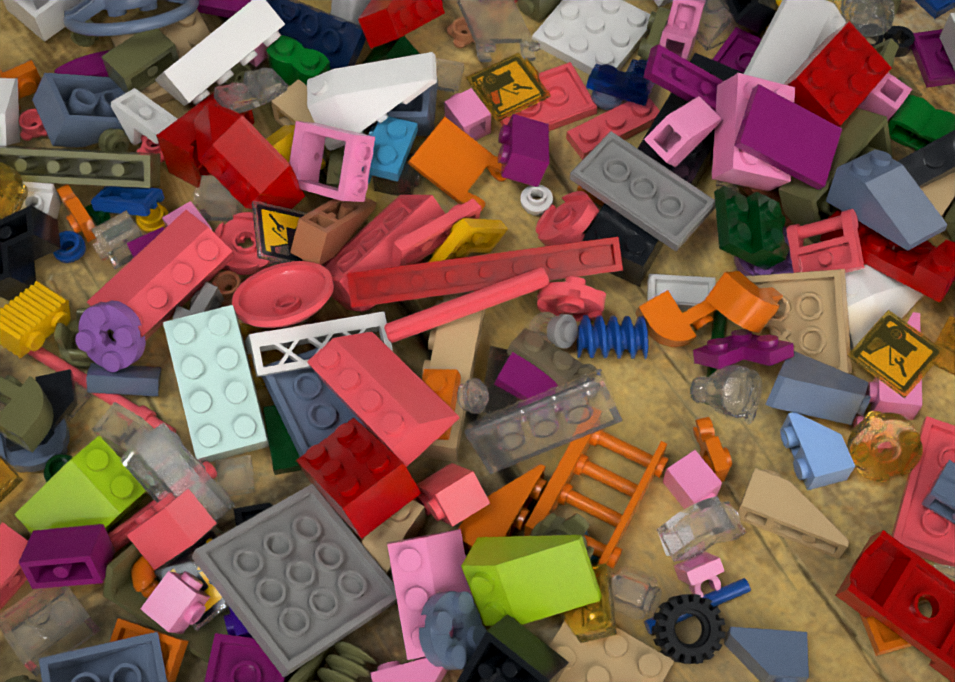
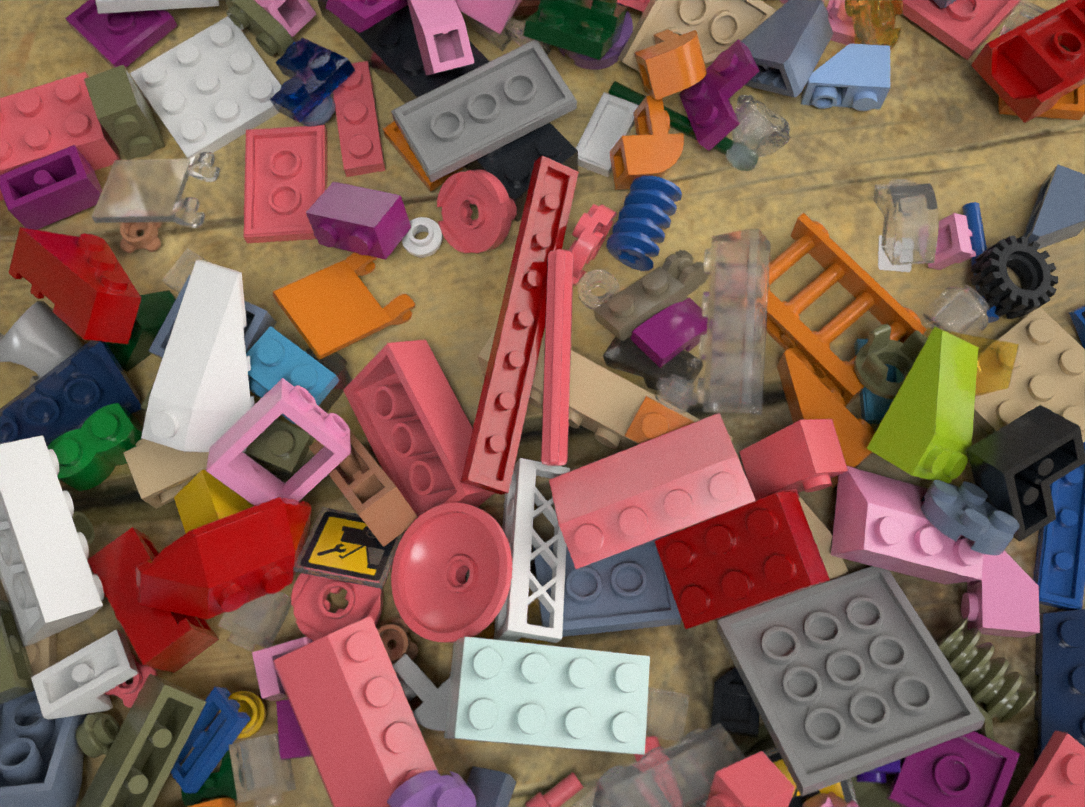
camera: 65 degrees left, 10 degrees up
clear slope [214,68,288,113] -> none
dark green tile [263,405,302,475] -> none
coral plate [391,199,481,267] -> none
yellow plate [429,218,508,262] -> none
bright pink brick [444,88,491,141] -> none
clear yellow piece [466,52,551,122] -> none
light grey plate [547,314,578,348] -> none
bright pink brick [663,450,722,515] -> none
orange plate [693,417,732,482] -> none
tan slope [735,468,849,559] -> none

